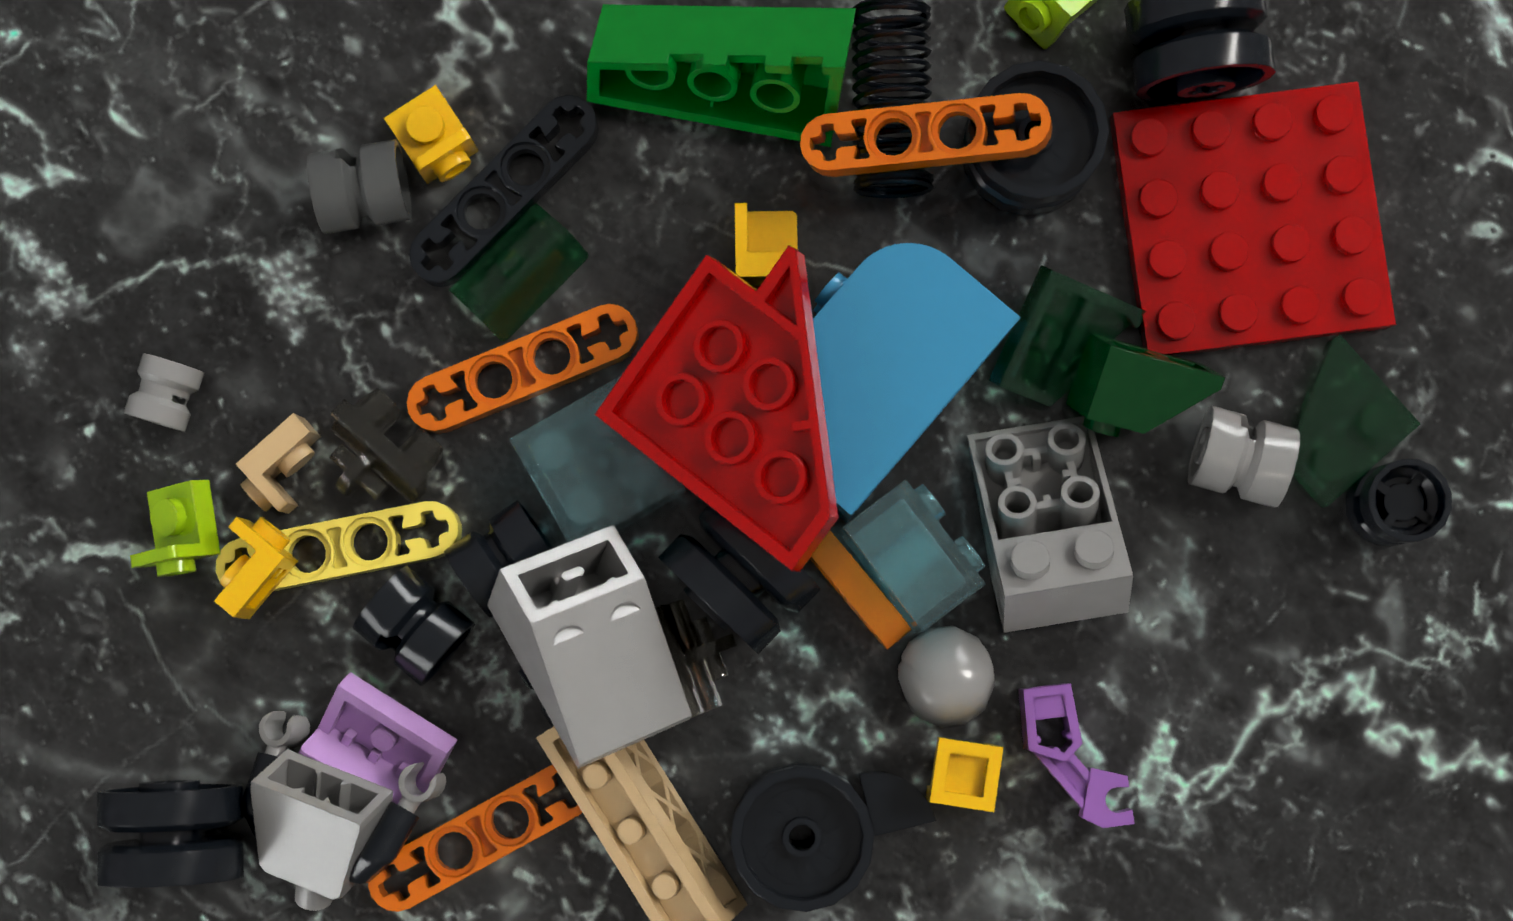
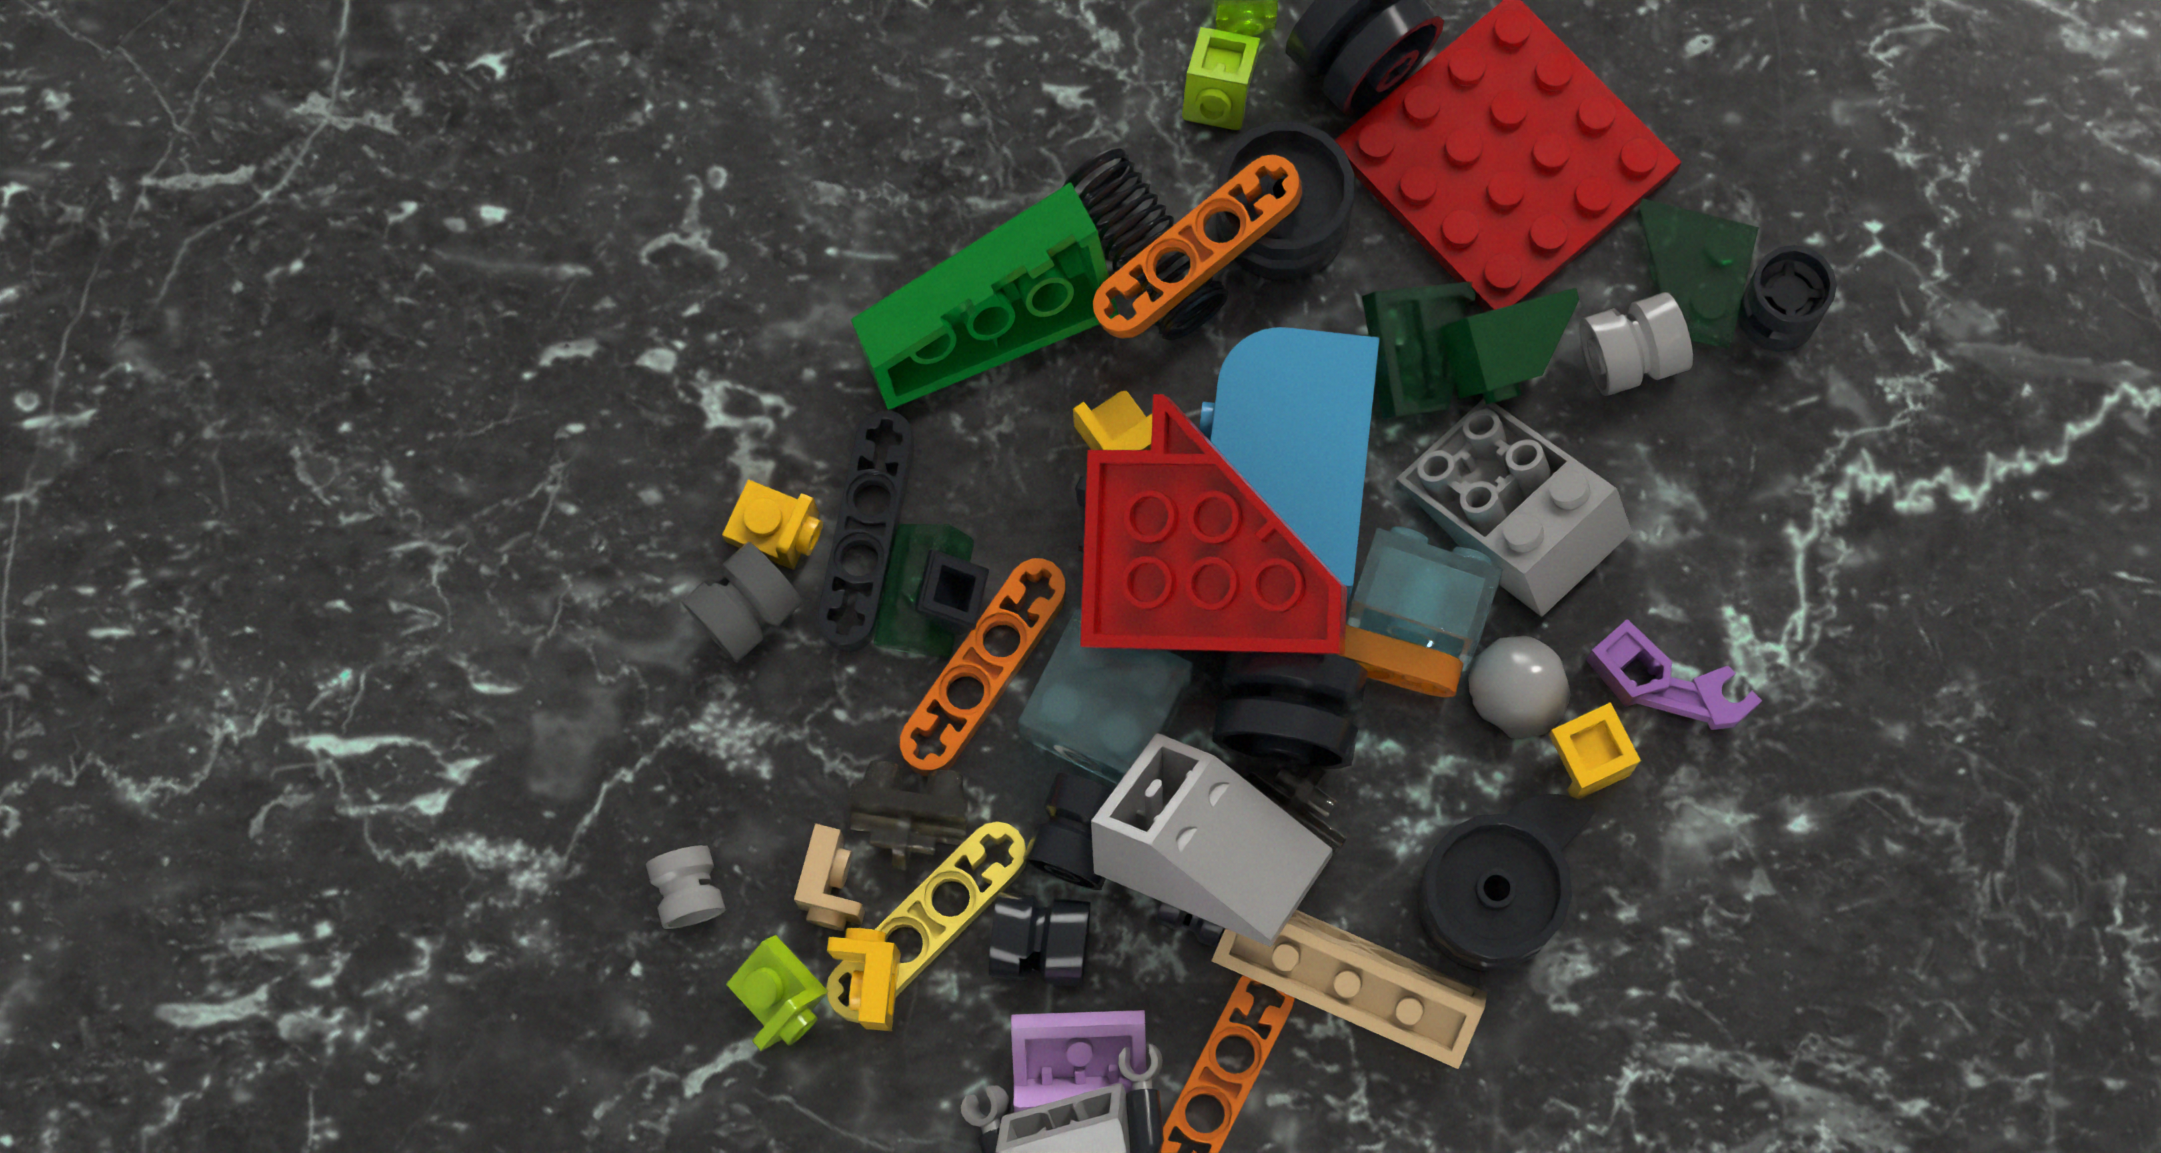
camera: 30 degrees left, 10 degrees down
none -> black slope [914,549,989,635]

